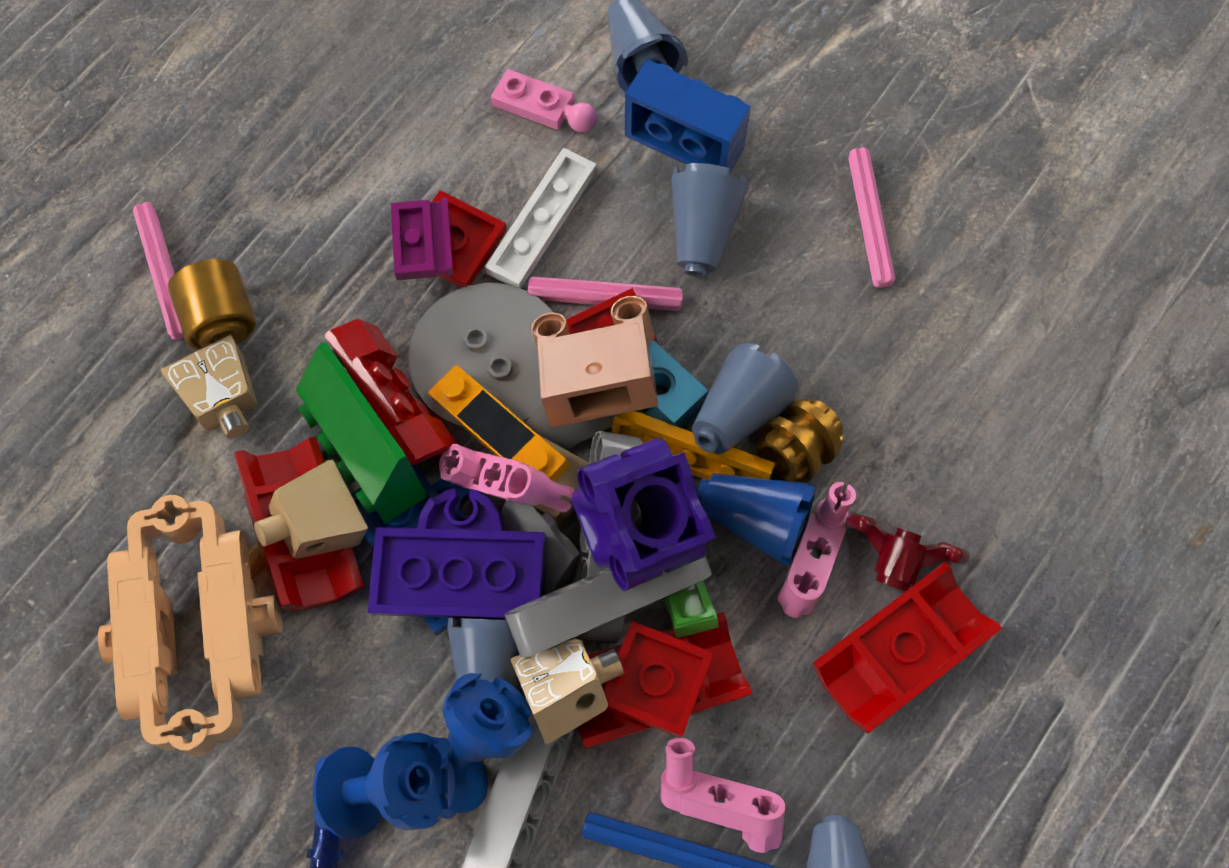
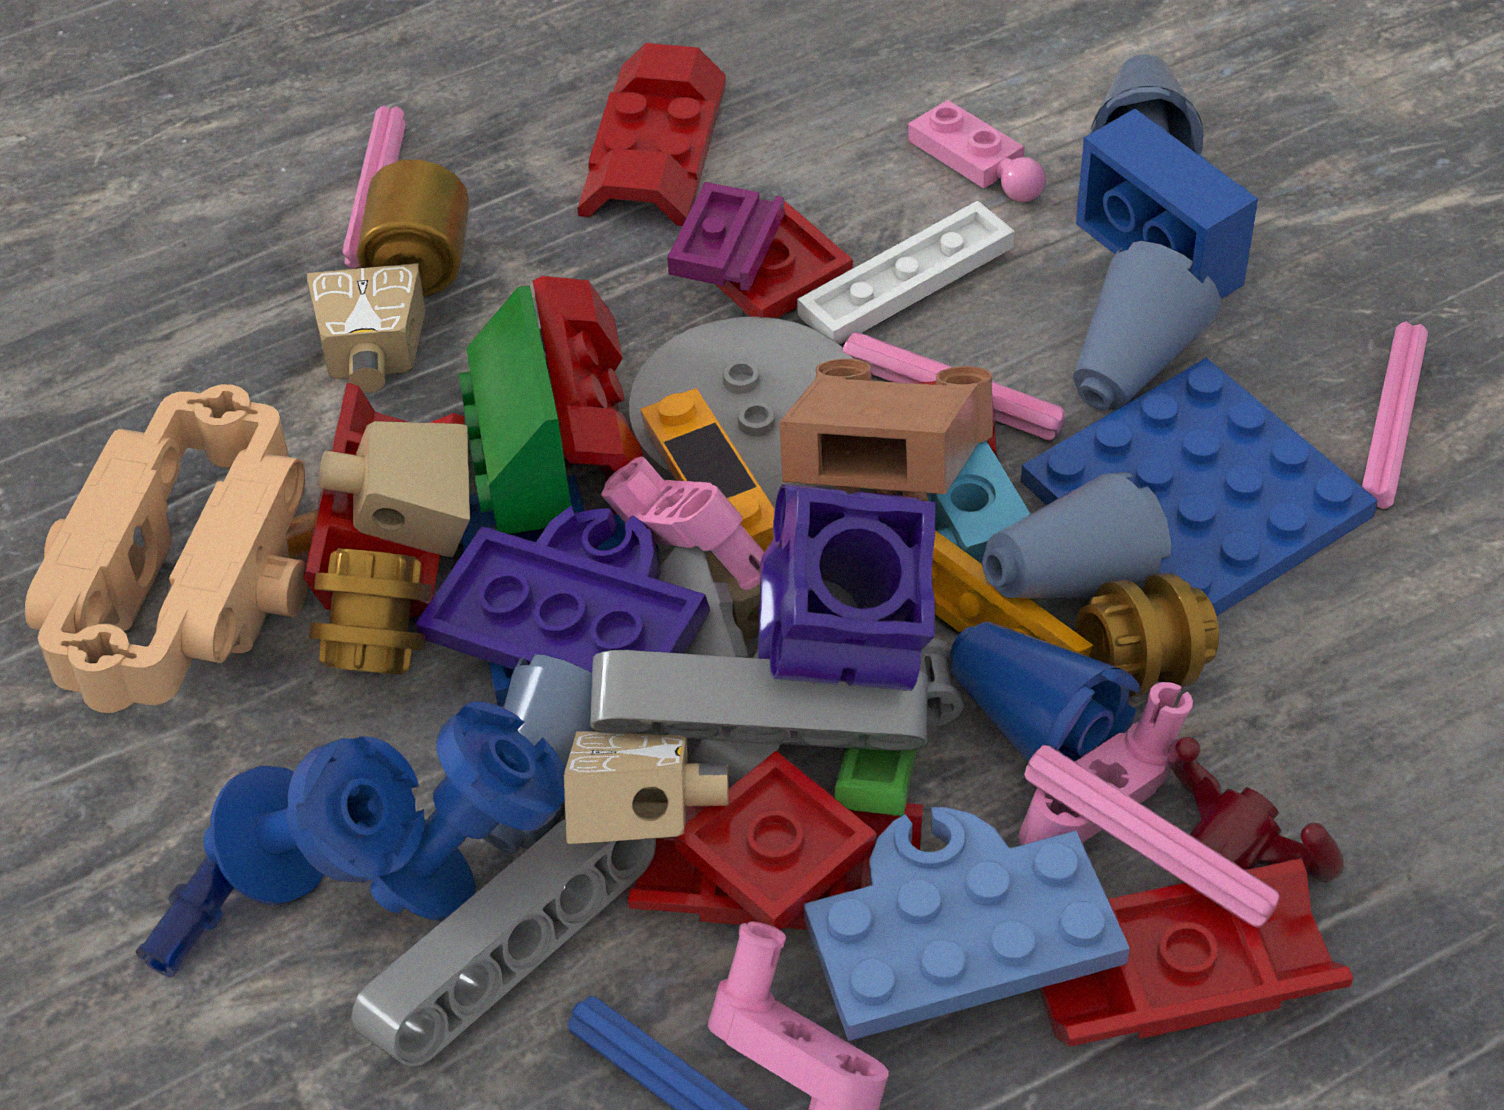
camera: 25 degrees right, 20 degrees down
none -> pearl gold piece [309,548,431,675]
none -> red piece [577,43,726,226]
none -> medium blue plate [804,807,1130,1041]
none -> blue plate [1021,357,1378,616]
none -> bright pink axle [1024,745,1280,928]

